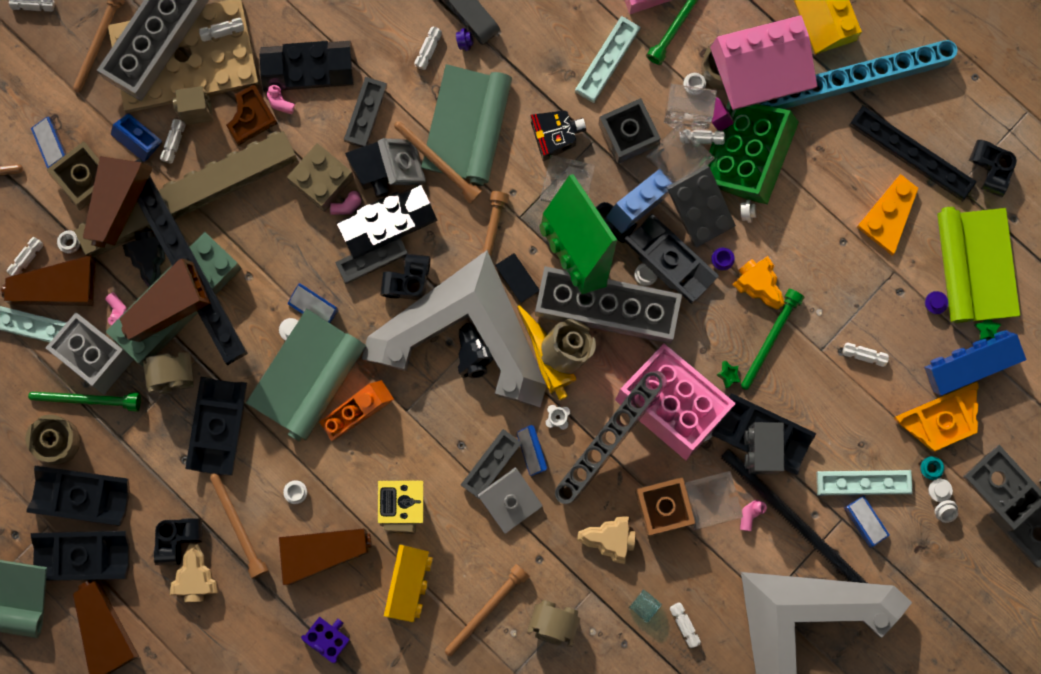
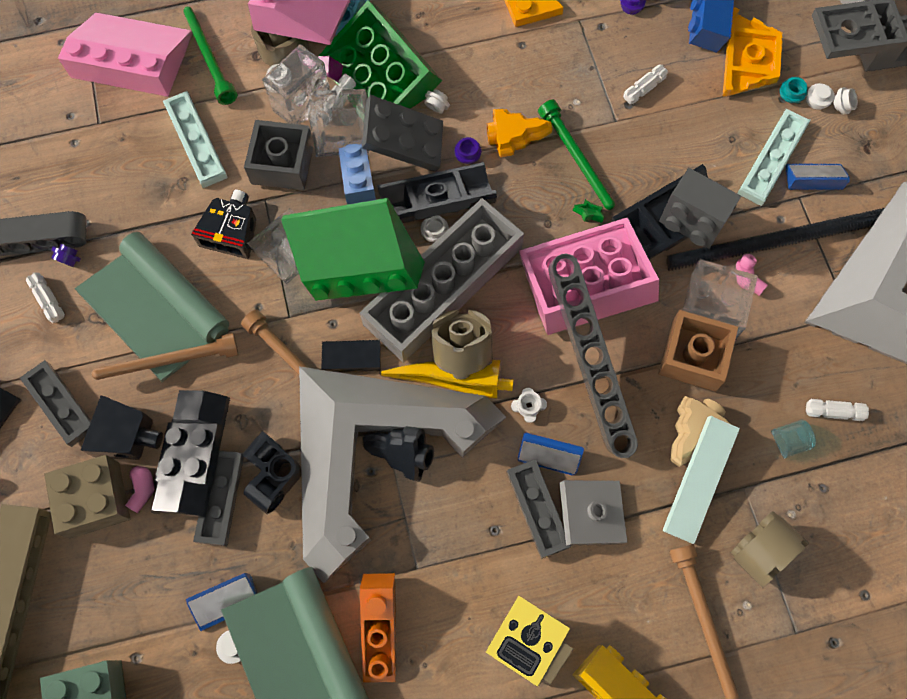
camera: 55 degrees left, 10 degrees down
light grey plate [378,138,426,185] -> none
none -> light aqua tile [662,416,740,544]

